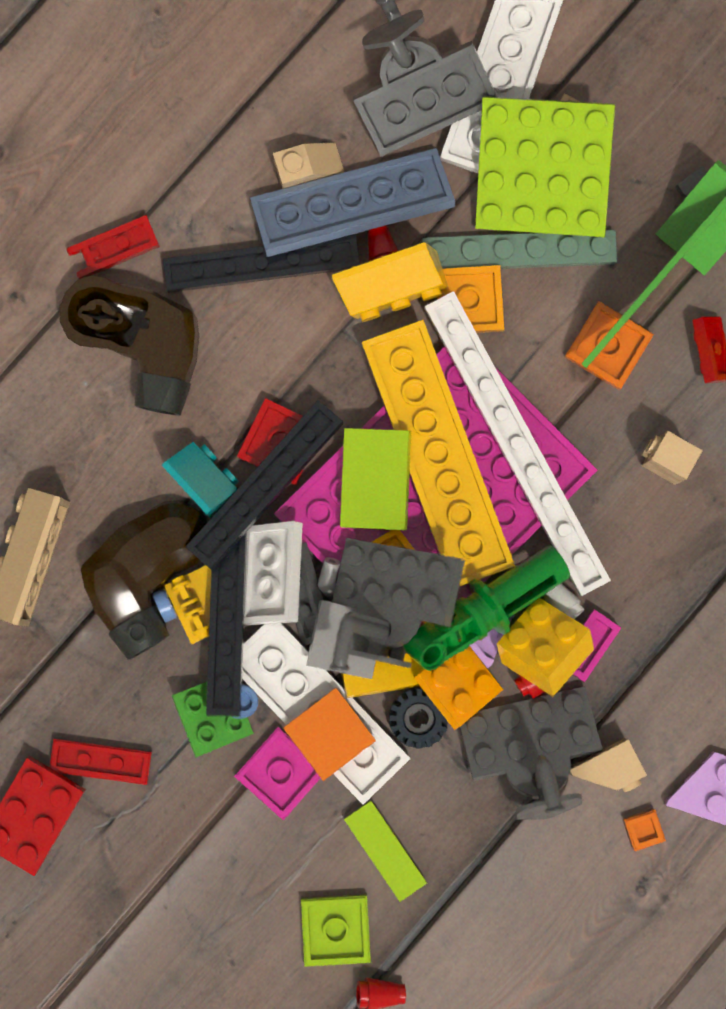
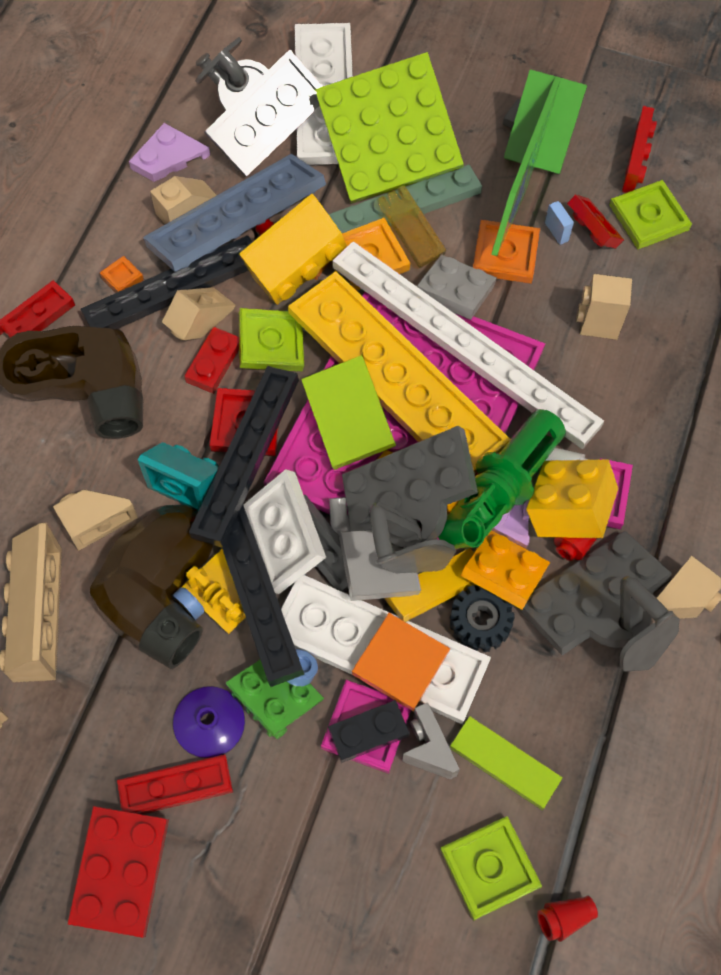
camera: 15 degrees left, 20 degrees down
none -> tan slope [53,490,138,551]
none -> orange tile [100,256,144,293]
none -> lavender wing [129,123,210,182]
none -> tan slope [162,287,235,341]
none -> dark purple dish [173,687,245,758]
none -> red plate [184,327,239,394]
none -> lime tile [238,308,304,371]
none -> black plate [328,700,410,763]
none -> clear yellow hinge [377,185,446,269]
none -> light grey slope [402,702,460,779]
none -> light grey plate [417,255,497,320]
none -> light blue tile [545,201,574,245]

